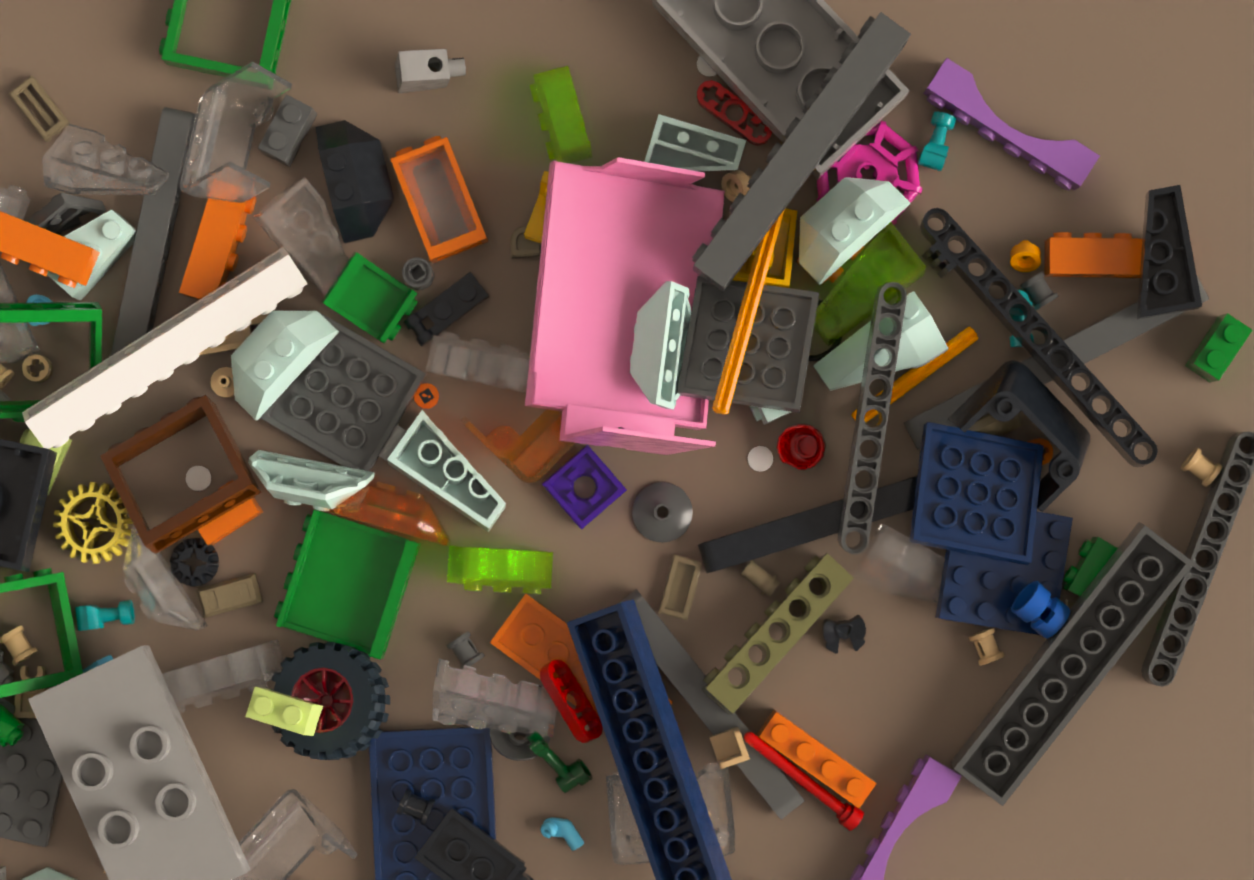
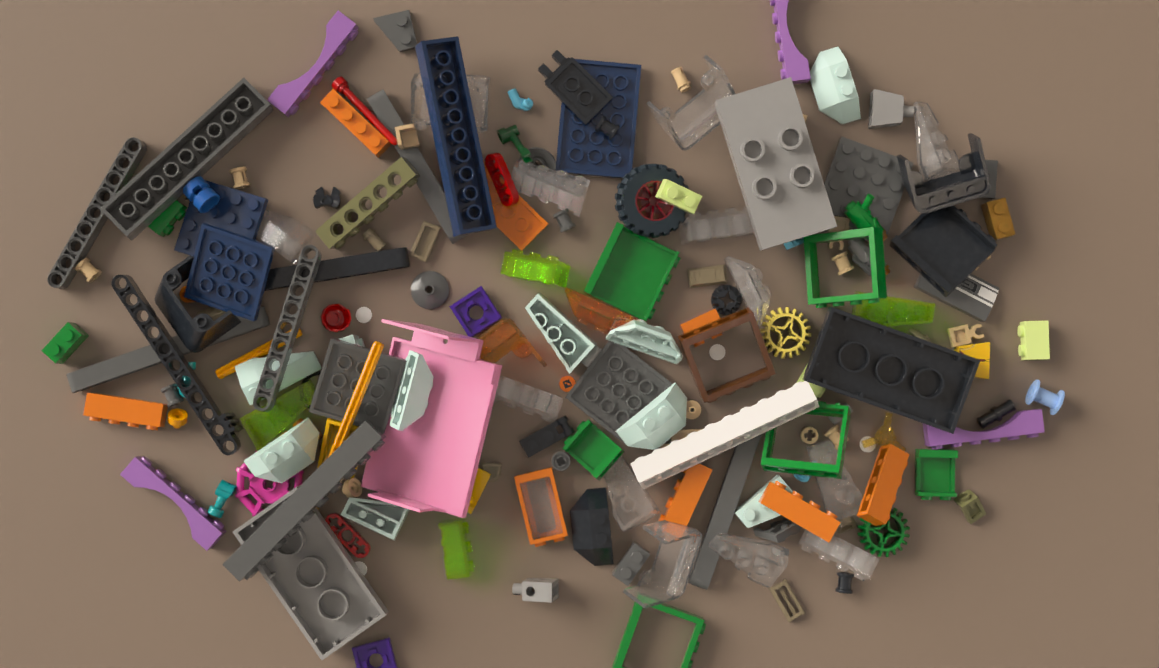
camera: 170 degrees left, 0 degrees up
teal leg [75,600,135,631] -> none
black wedge [1137,185,1202,320] -> none

